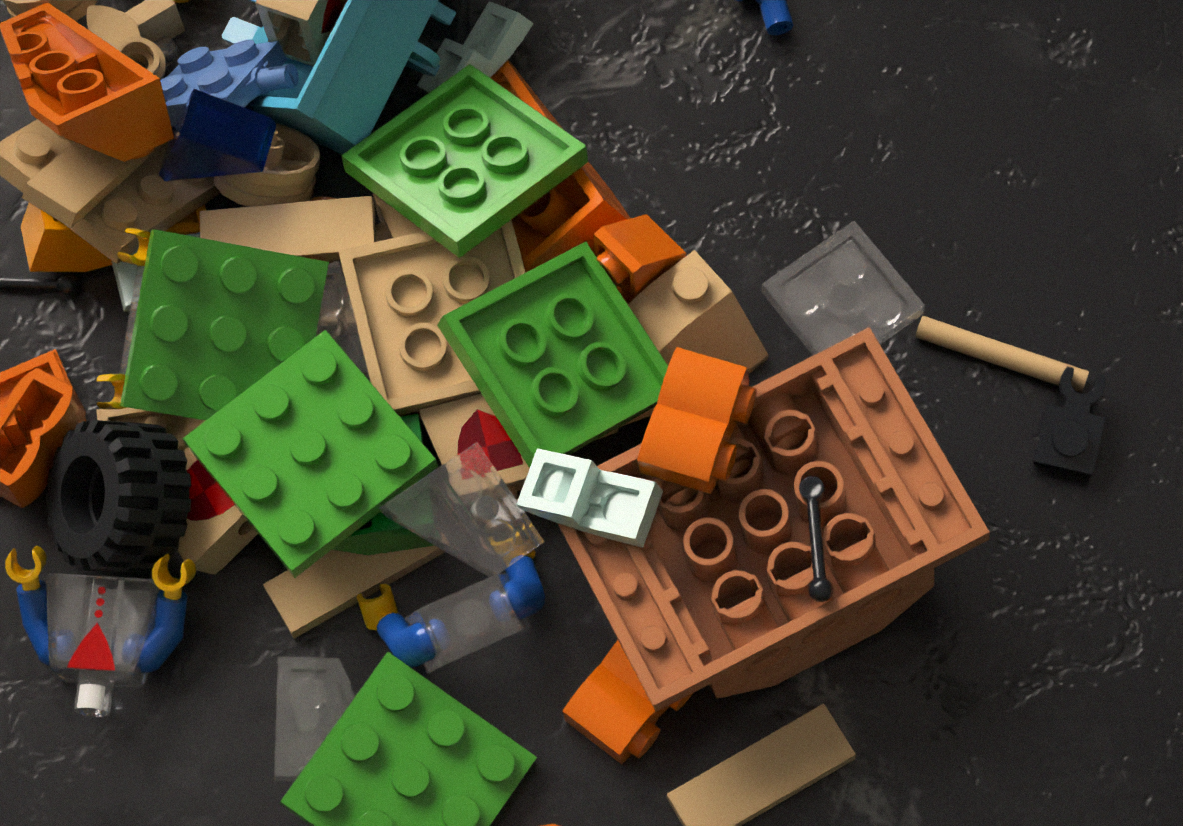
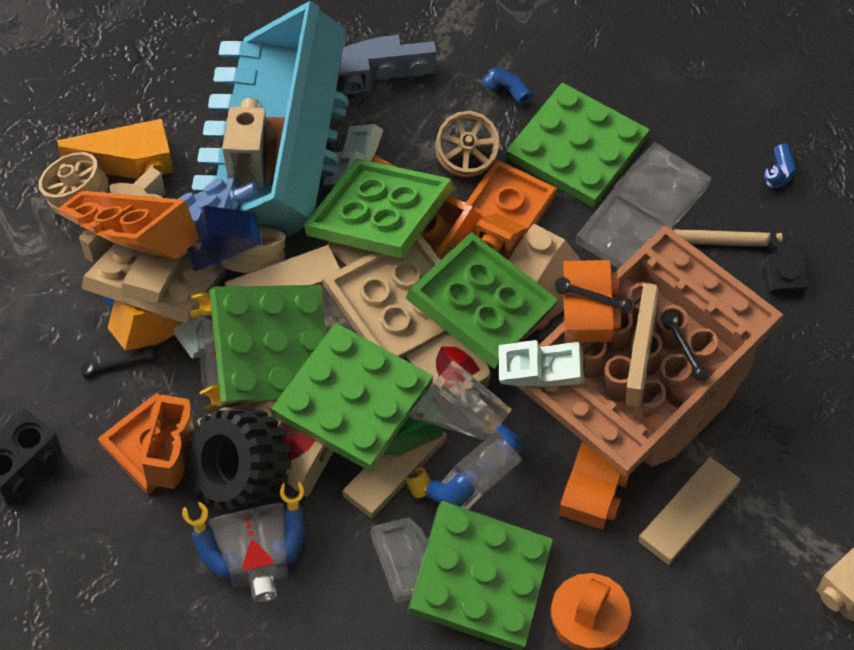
camera: 25 degrees left, 10 degrees down
none -> tan wheel [435,111,500,178]
none -> orange tile [466,159,558,232]
none -> bright green plate [506,82,650,208]
none -> black hinge [555,277,634,314]
none -> clear plate [612,142,712,229]
none -> tan tile [626,283,659,407]
none -> blue arm [764,143,797,188]

